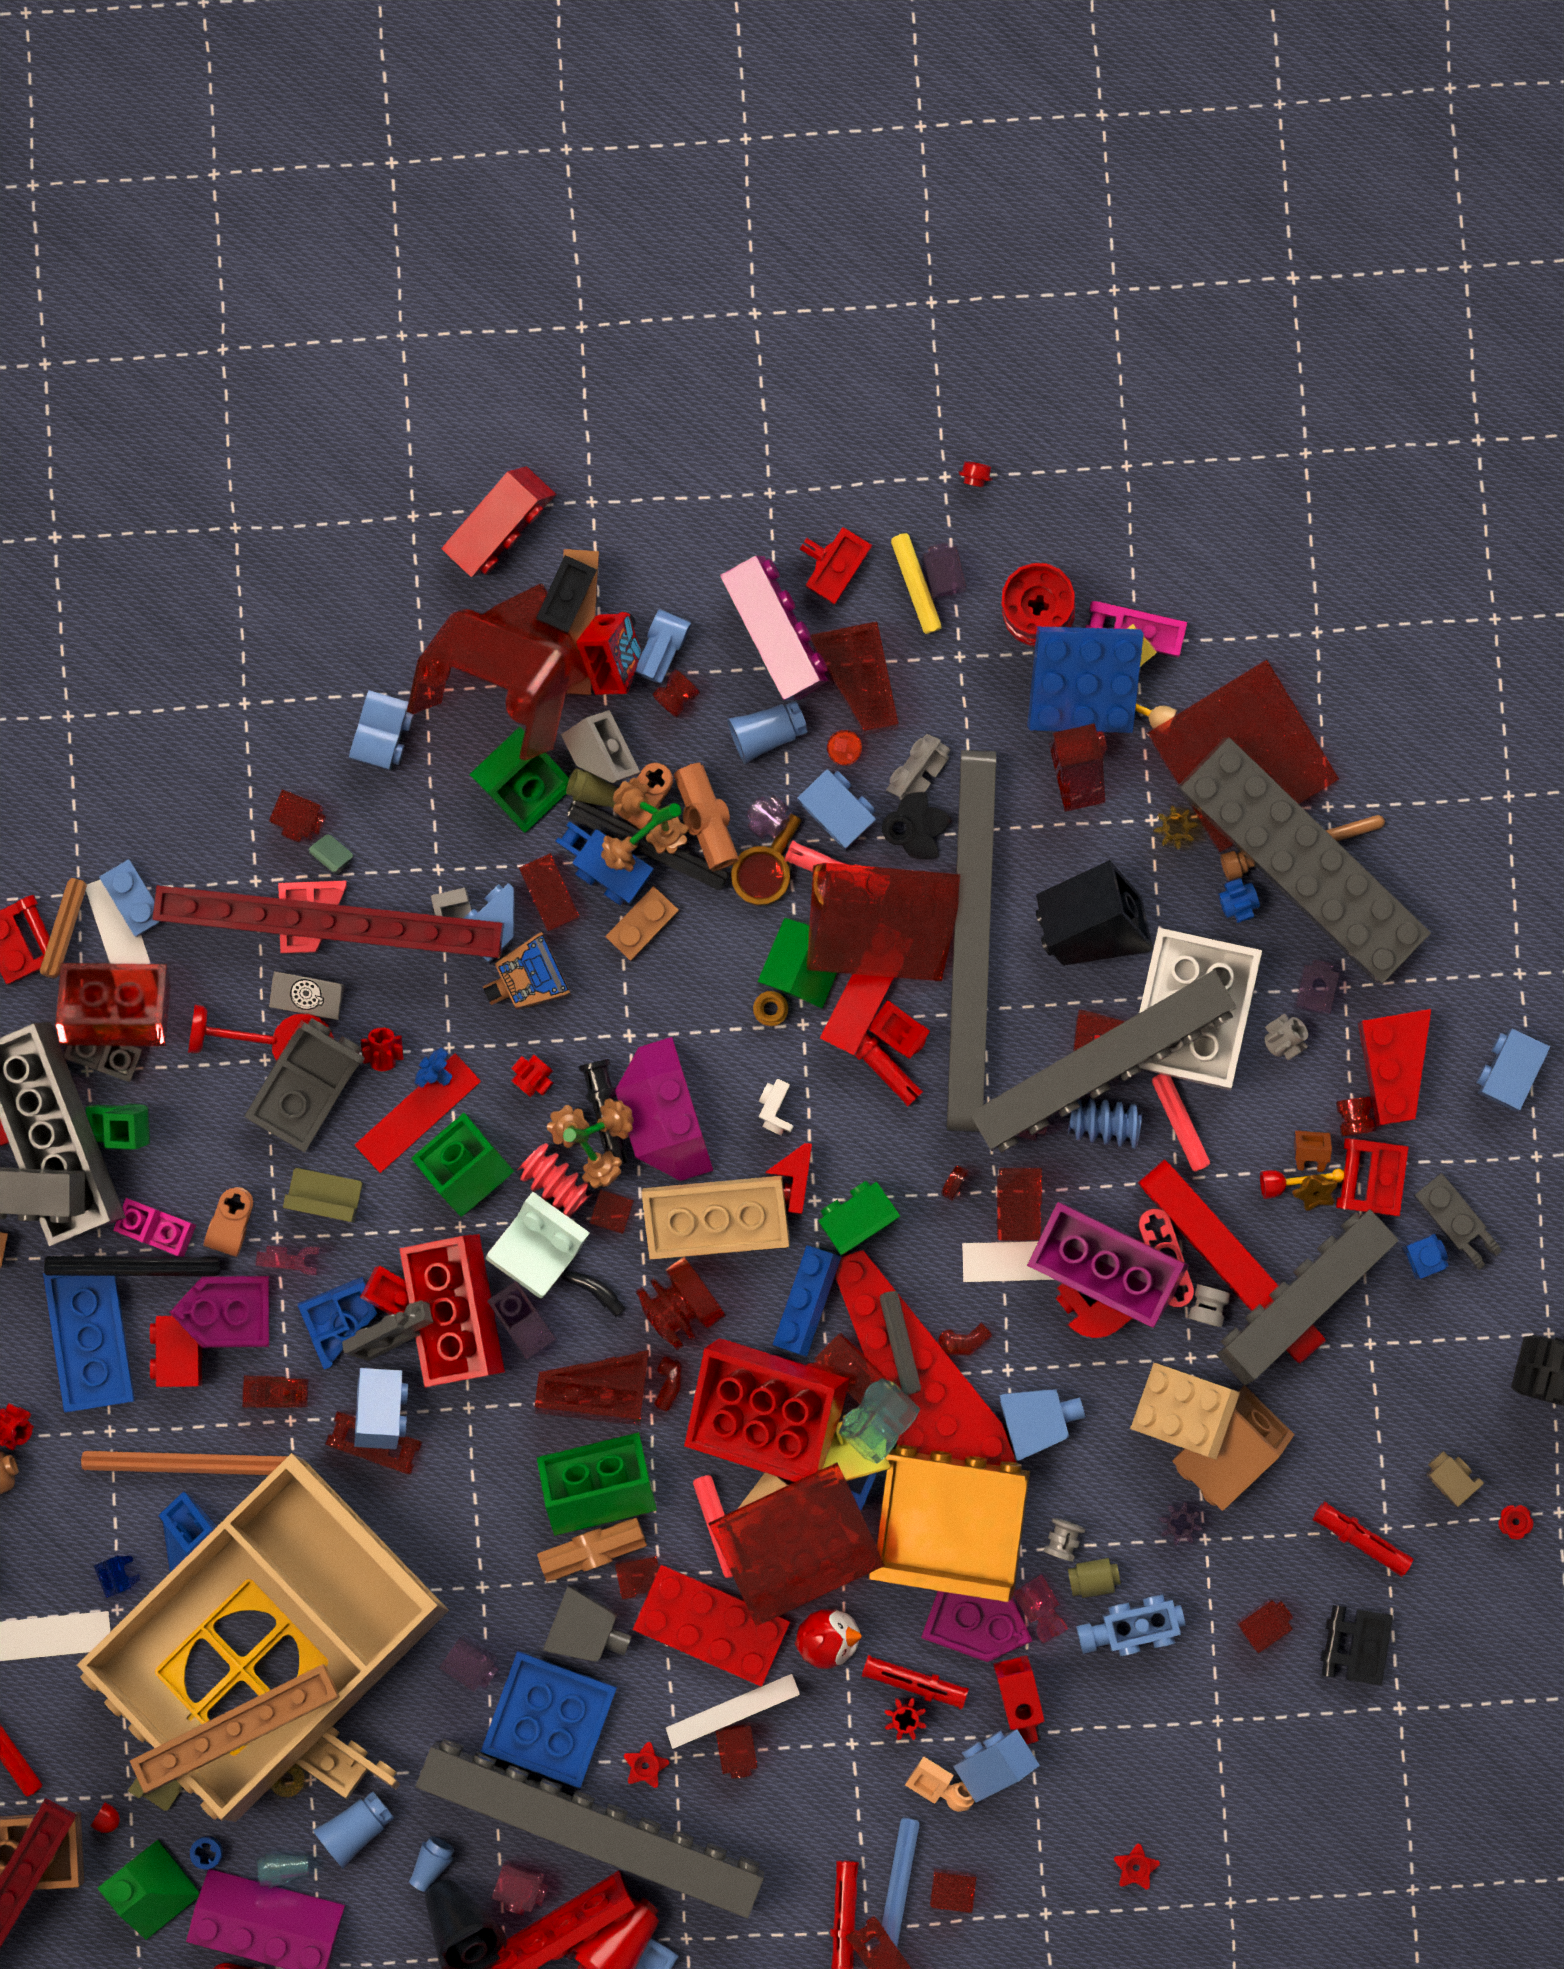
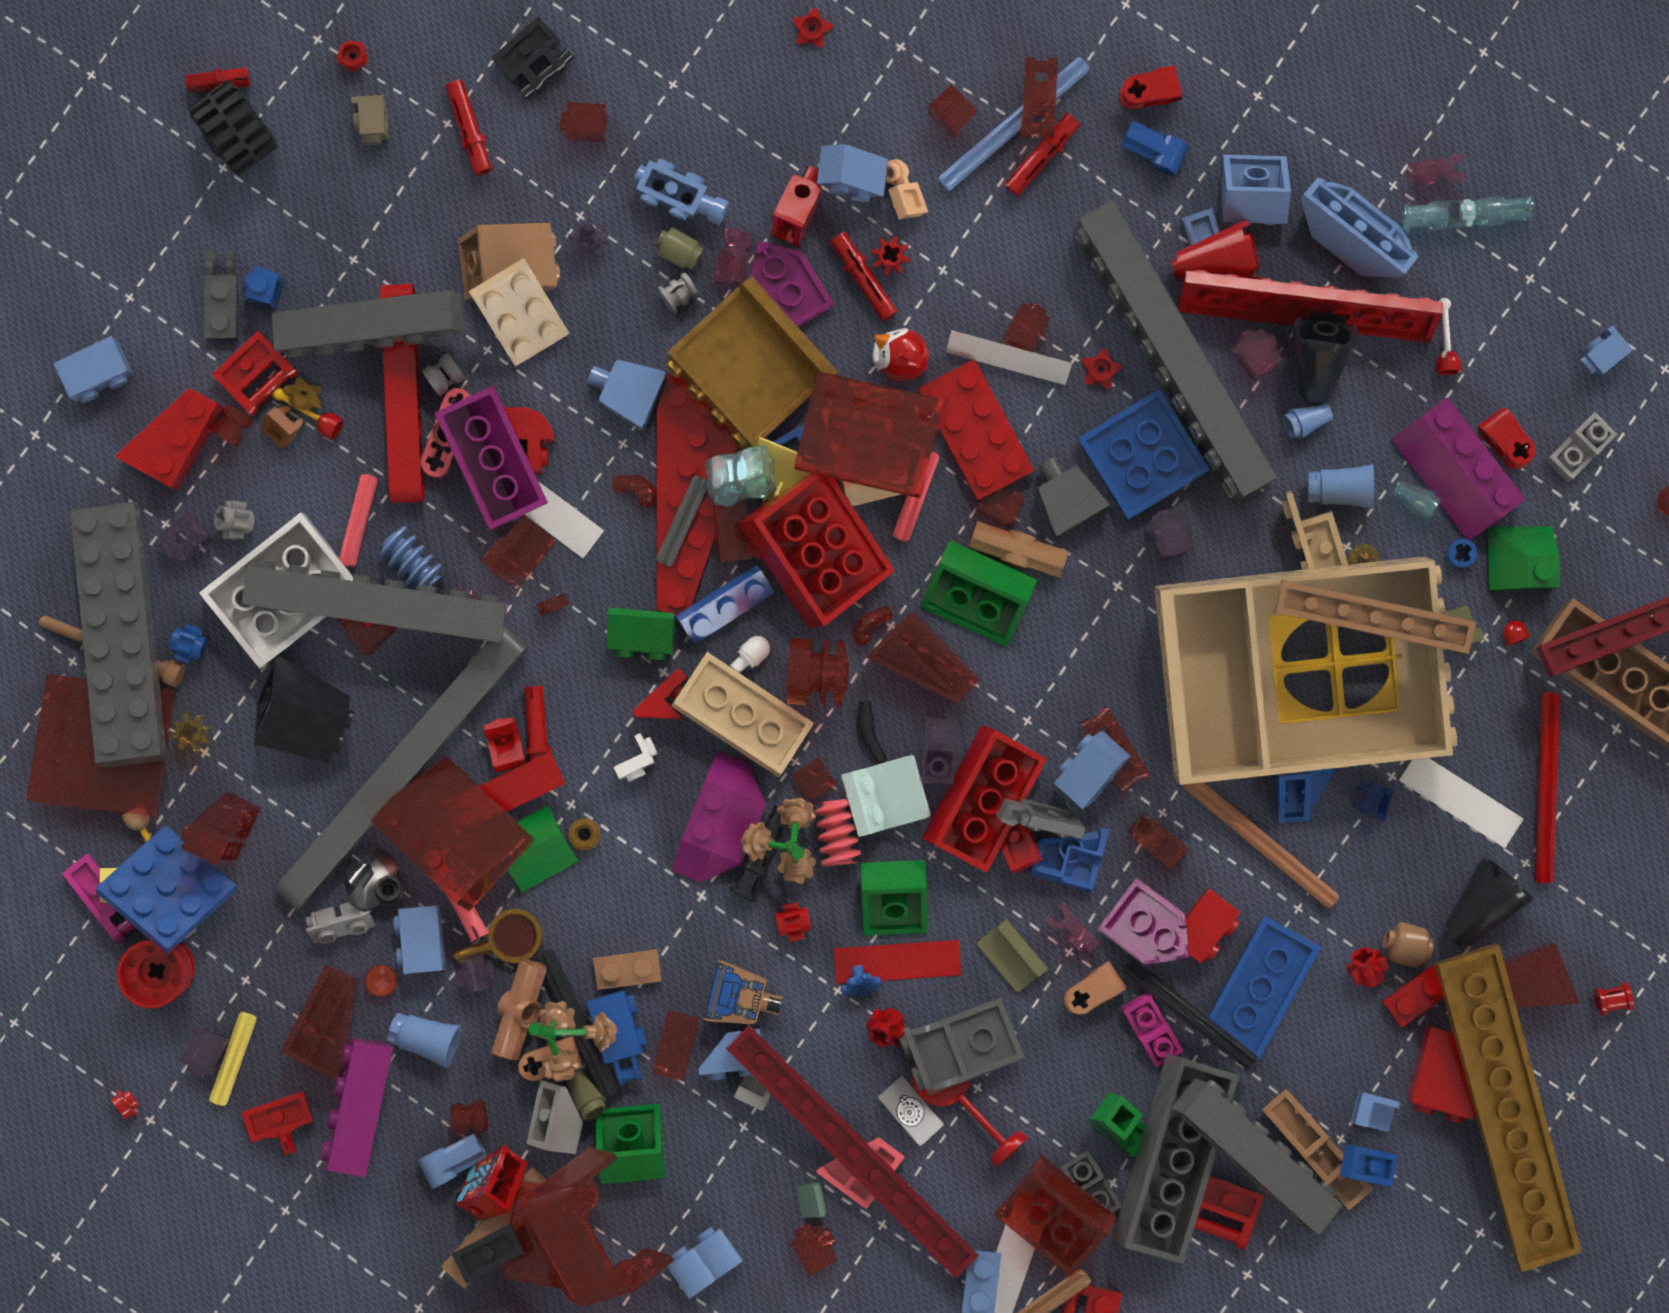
camera: 145 degrees left, 0 degrees up
none -> white cylinder [730,636,770,673]

